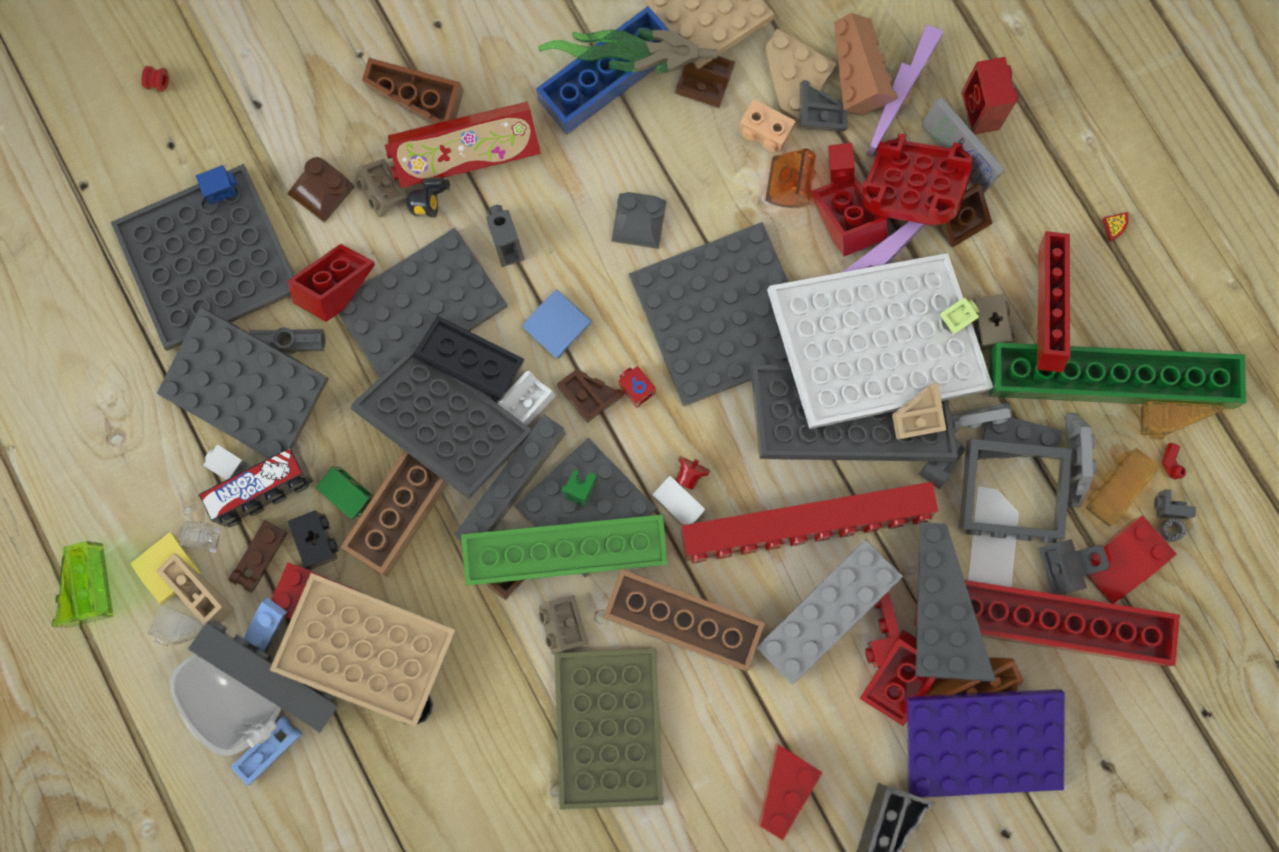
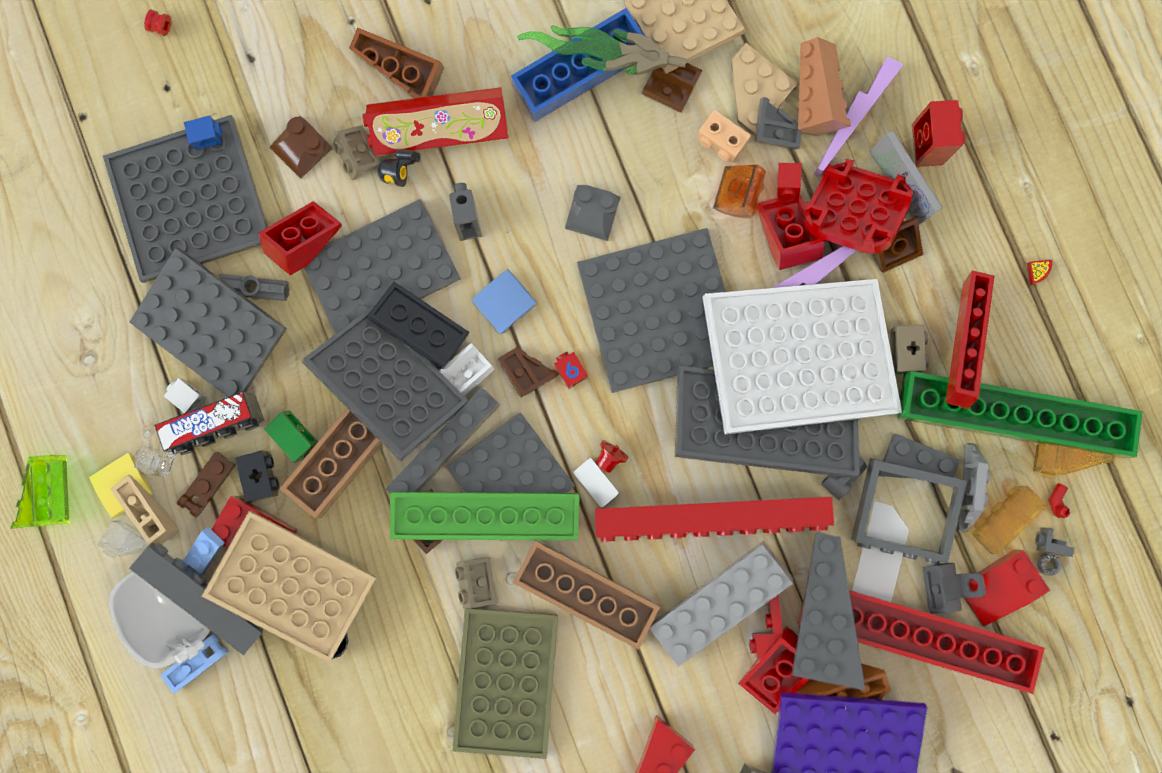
camera: 10 degrees right, 5 degrees up
green hinge [561,470,598,507] -> none
tan wing [892,383,946,439] -> none
yellowish green bracket [940,297,980,335] -> none
light grey hinge [951,403,1012,433] -> none

